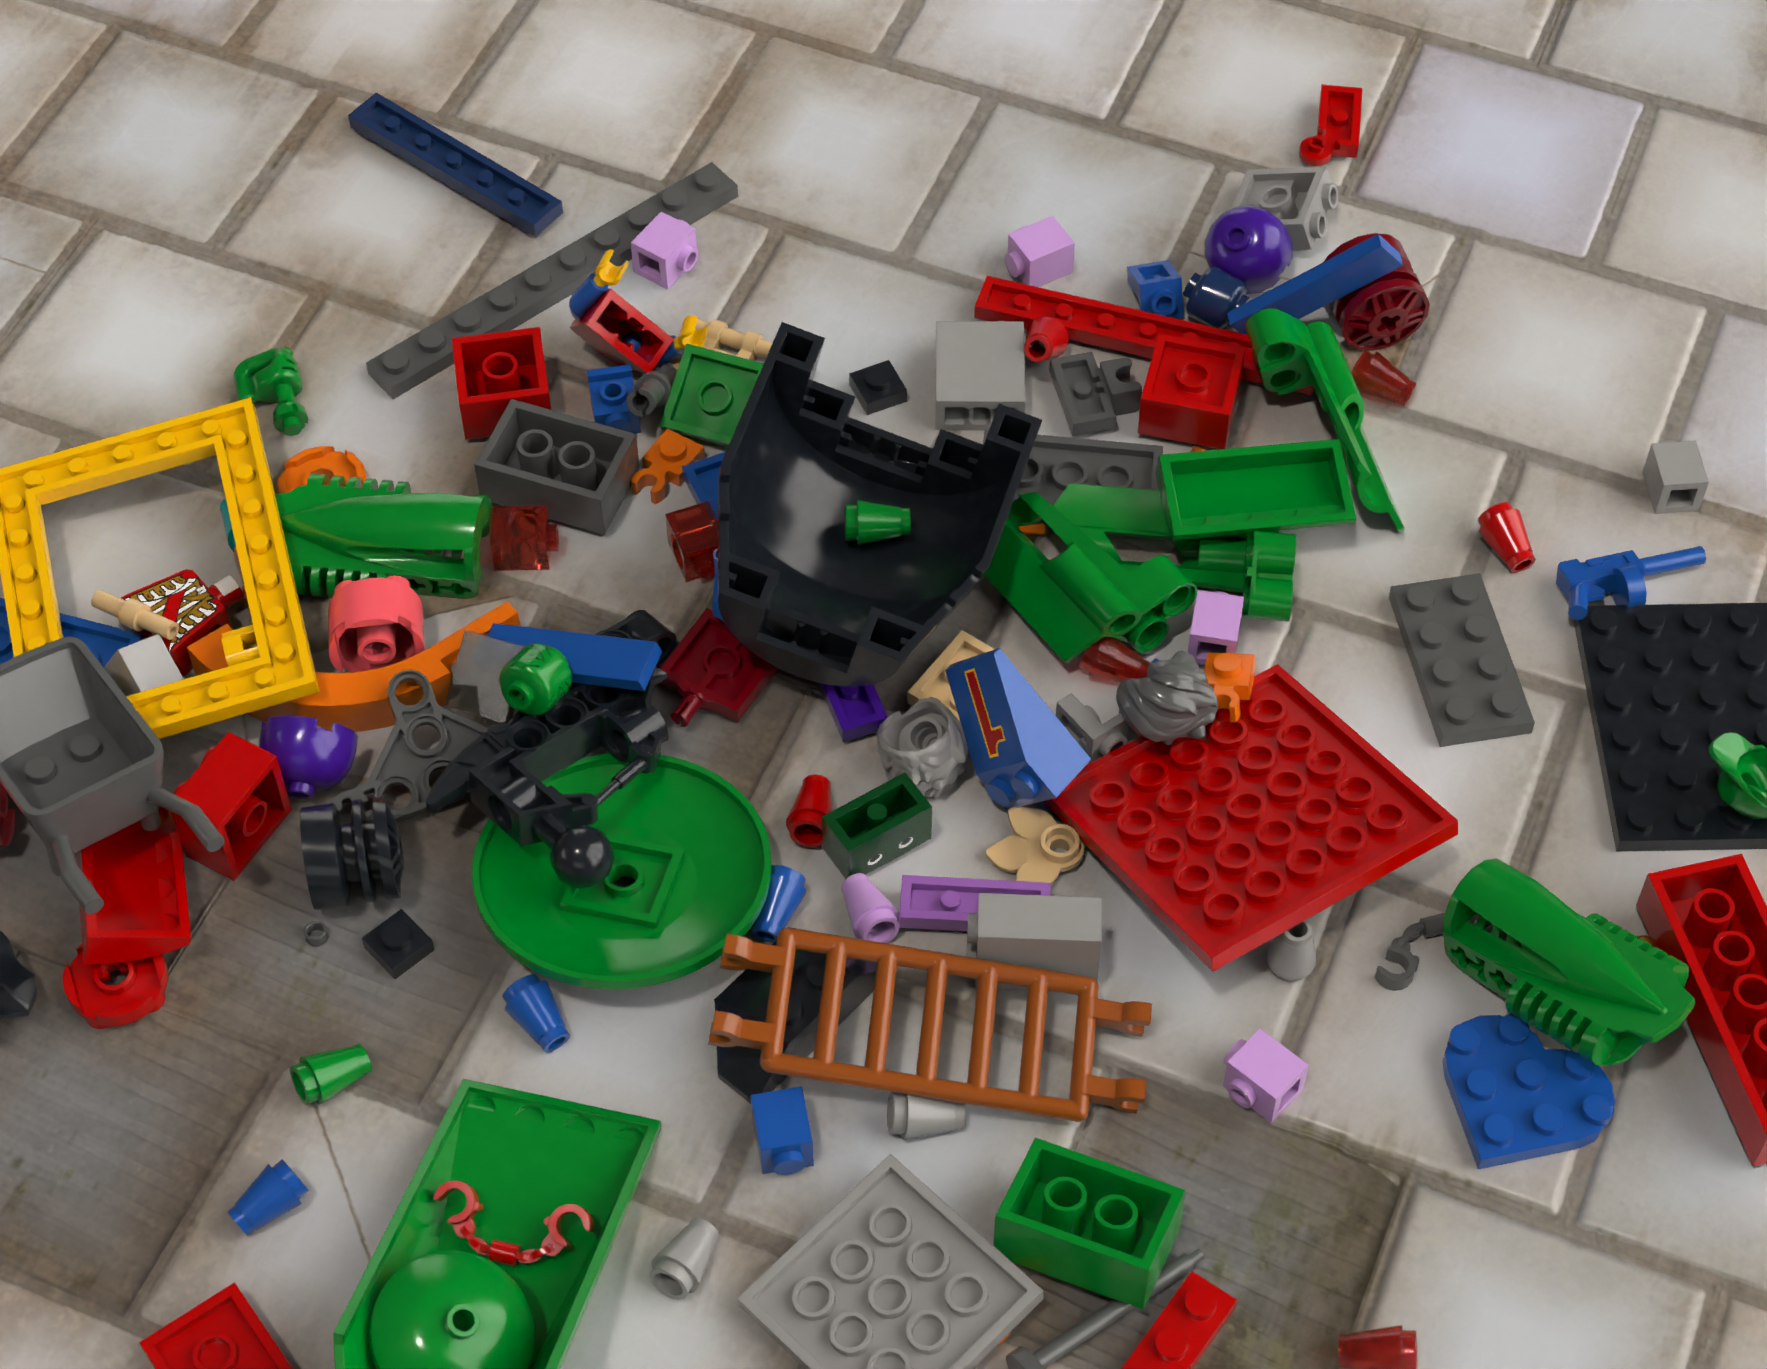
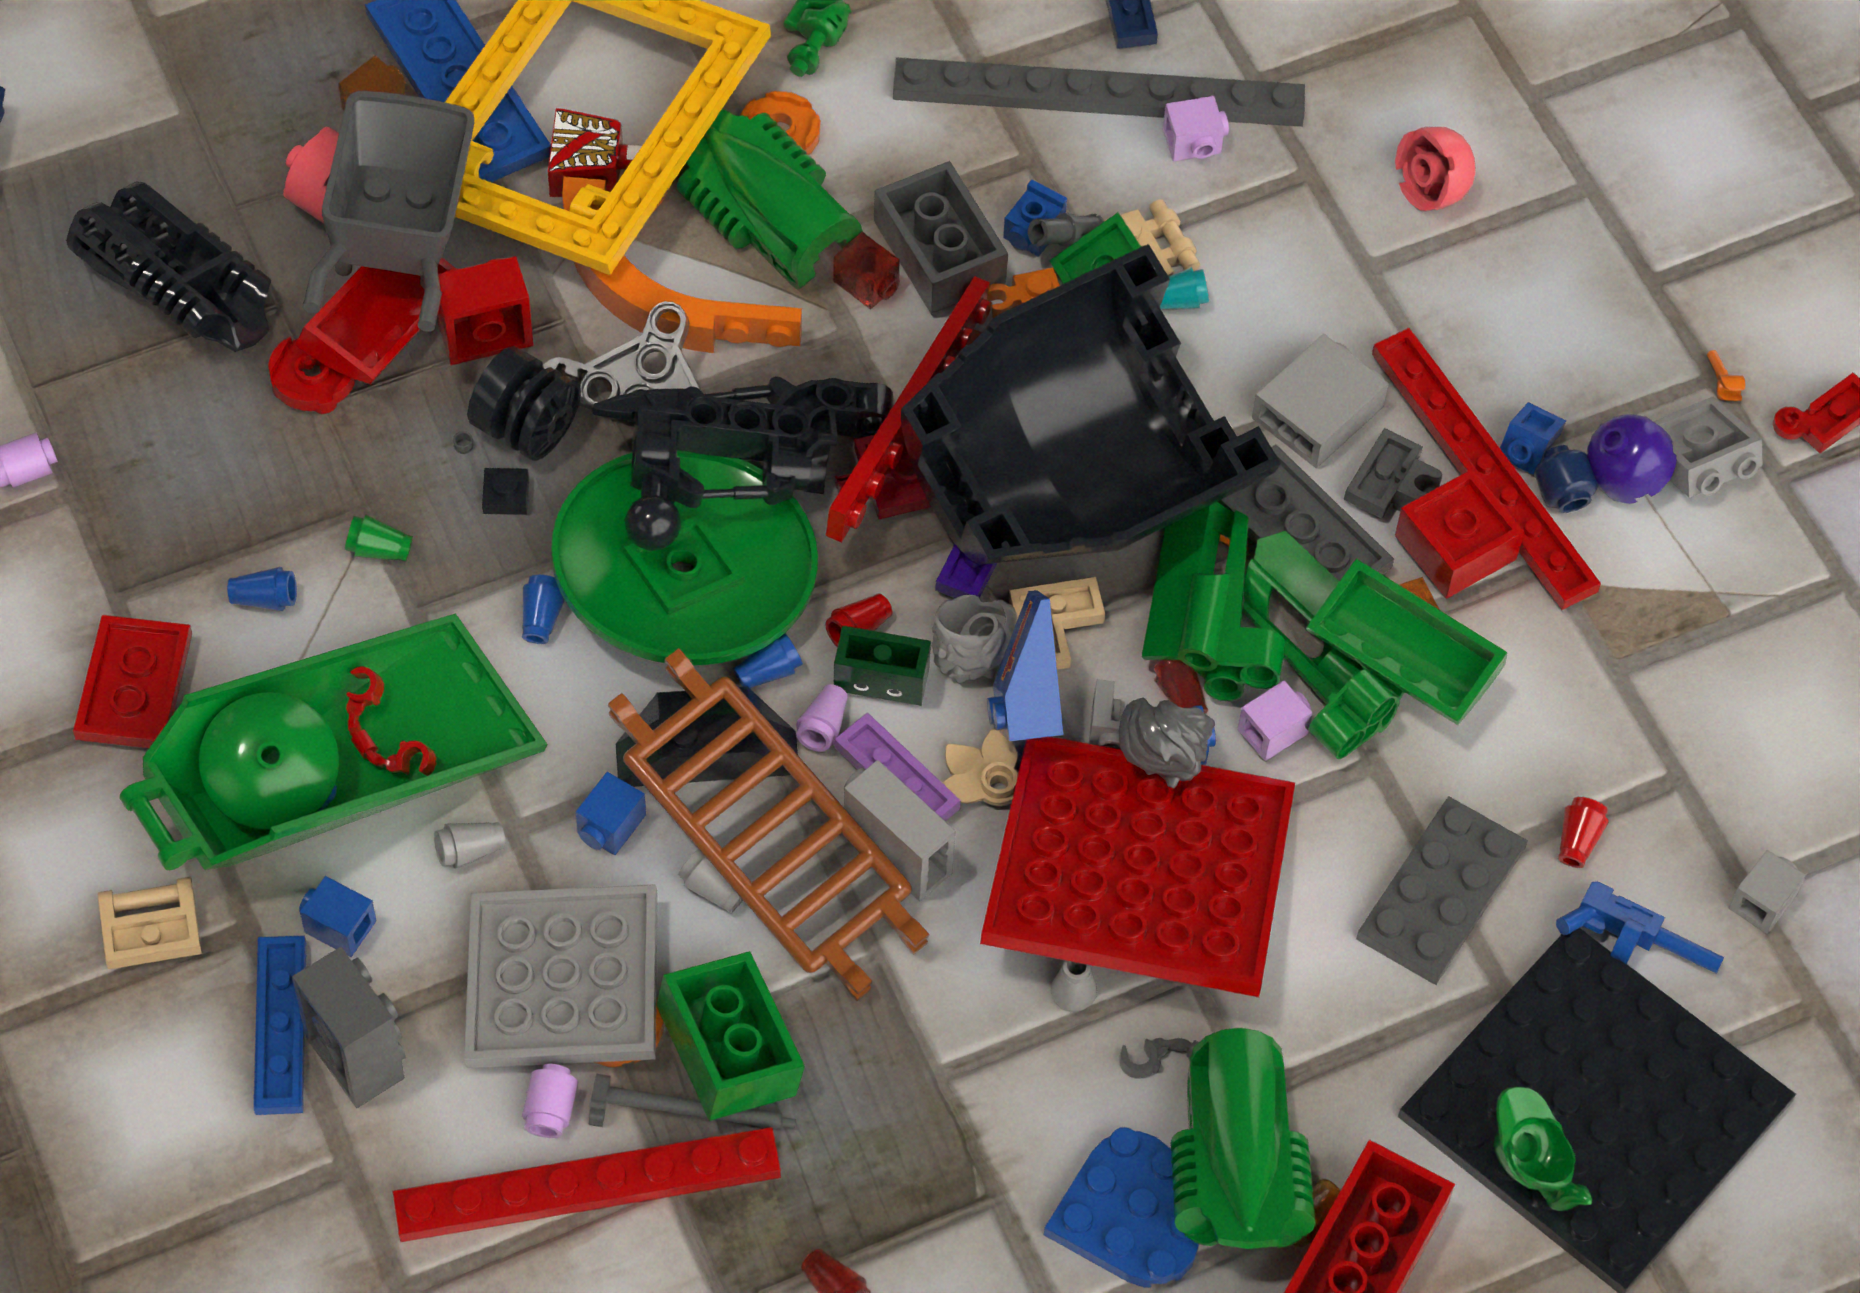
camera: 40 degrees right, 5 degrees up
tan bar [91,590,179,640] -> none
light grey brick [104,634,184,696] -> none
dark purple cylinder [259,716,358,799] -> none
coral brick [328,575,425,673] -> none
clear smoke piece [444,630,525,724] -> none
red brick [451,327,551,439] -> none
blue tile [475,623,662,691] -> none
green head [499,643,572,716] -> none
red torso [569,249,709,374] -> none
green cone [845,500,911,545] -> none
black plate [849,360,907,415] -> none
lavender brick [1005,216,1075,287] -> none
red cone [1024,317,1069,362] -> none
orange plate [1204,652,1256,722] -> none
lavender brick [1223,1028,1309,1123] -> none
blue tile [1227,234,1403,335] -> none
green panel [1245,308,1405,532] -> none
dark red wheel [1324,233,1430,351] -> none
clear red cone [1351,350,1417,406] -> none
none -> red plate [826,276,992,543]
none -> coral cylinder [1395,127,1476,211]
none -> orange hand [1707,350,1745,401]

